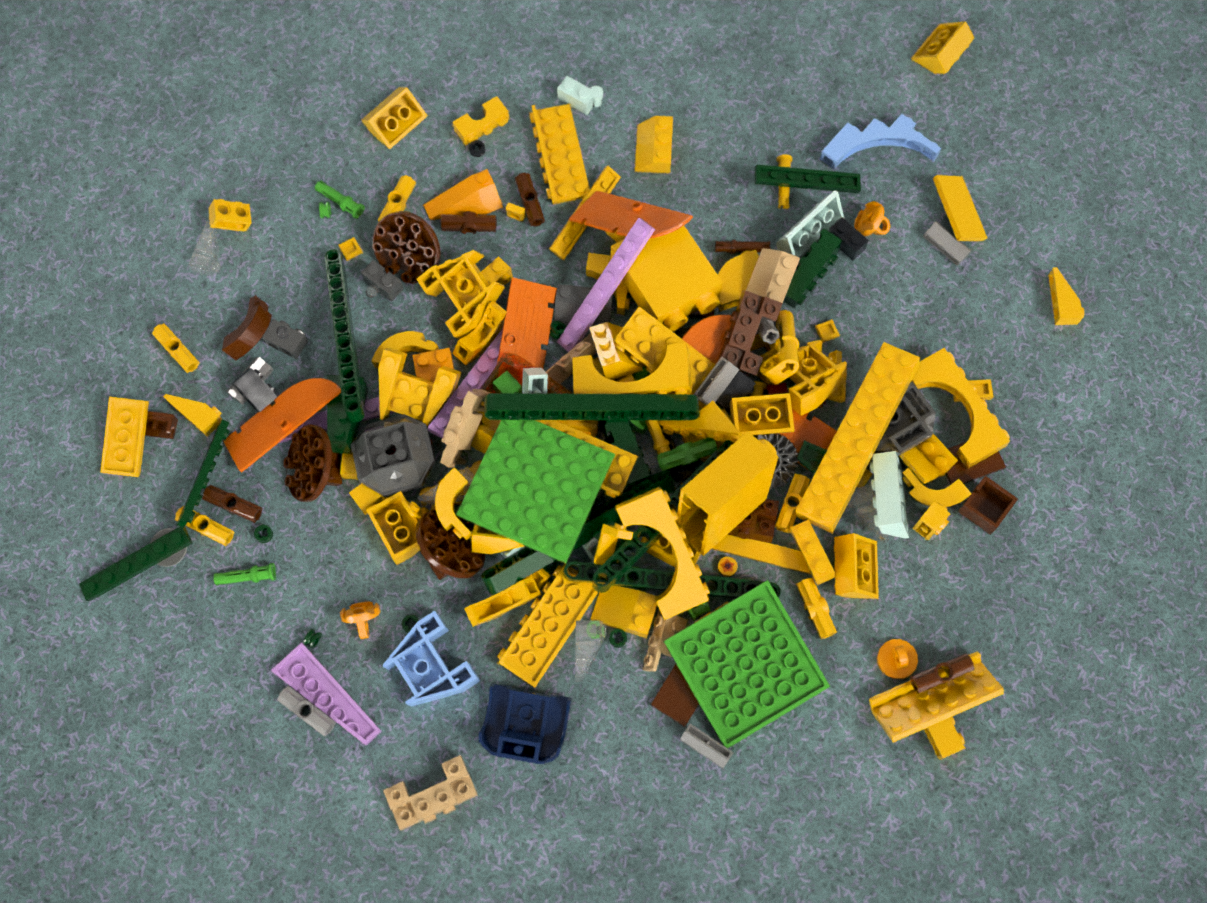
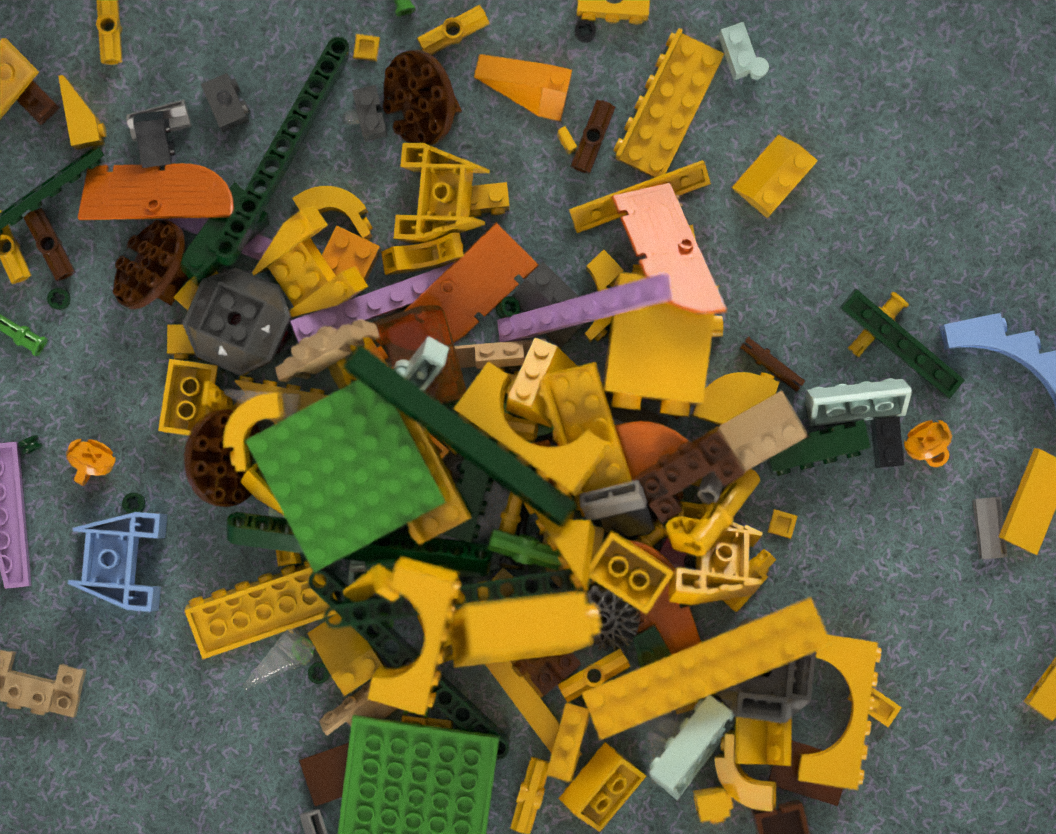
camera: 35 degrees right, 15 degrees up
reddish brown arch [222,295,272,360] -> none
reddish brown piece [441,211,497,234] -> none
yellow arch [464,577,541,627] -> none
dark blue piece [478,683,572,764] -> none
bright green brick [492,371,522,393] -> none
yellow tile [717,557,738,577] -> none

